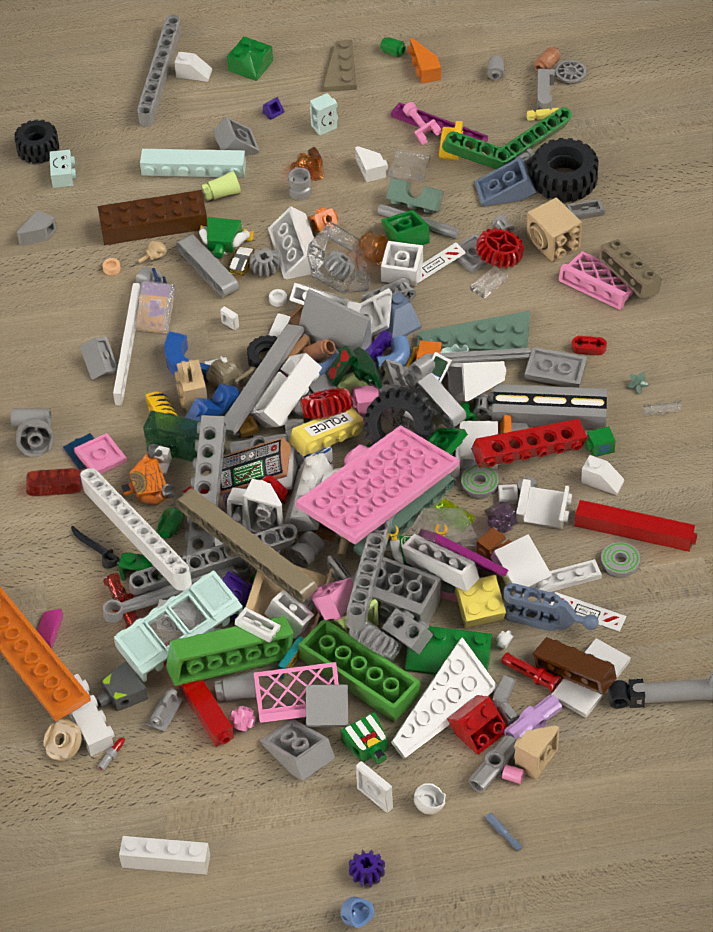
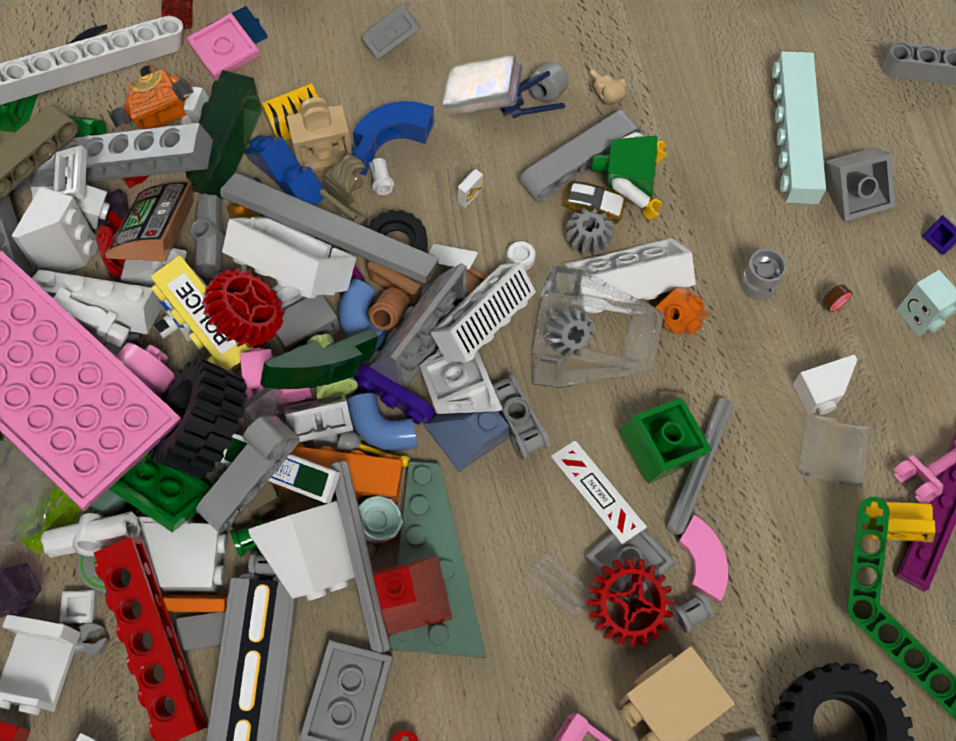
camera: 85 degrees right, 15 degrees up
reddish brown brick [98,190,207,245] -> none
light nougat tile [102,258,121,275] -> none
white tile [113,283,142,406] -> none
yellowish green plant [201,170,241,201] -> none
clear orange piece [290,153,324,181] -> none
dark green tile [325,345,357,386] -> none
clear orange hair [358,231,388,264] -> none
white brick [381,241,423,286] -> none
sand green arch [386,178,444,214] -> none
sand blue slope [474,157,536,206] -> none
light grey bush [514,148,534,167] -> none
none -> white piece [41,512,141,558]
none -> white tile [53,145,87,199]
none -> red slope [374,555,453,635]
none -> bright pink tile [678,515,728,603]

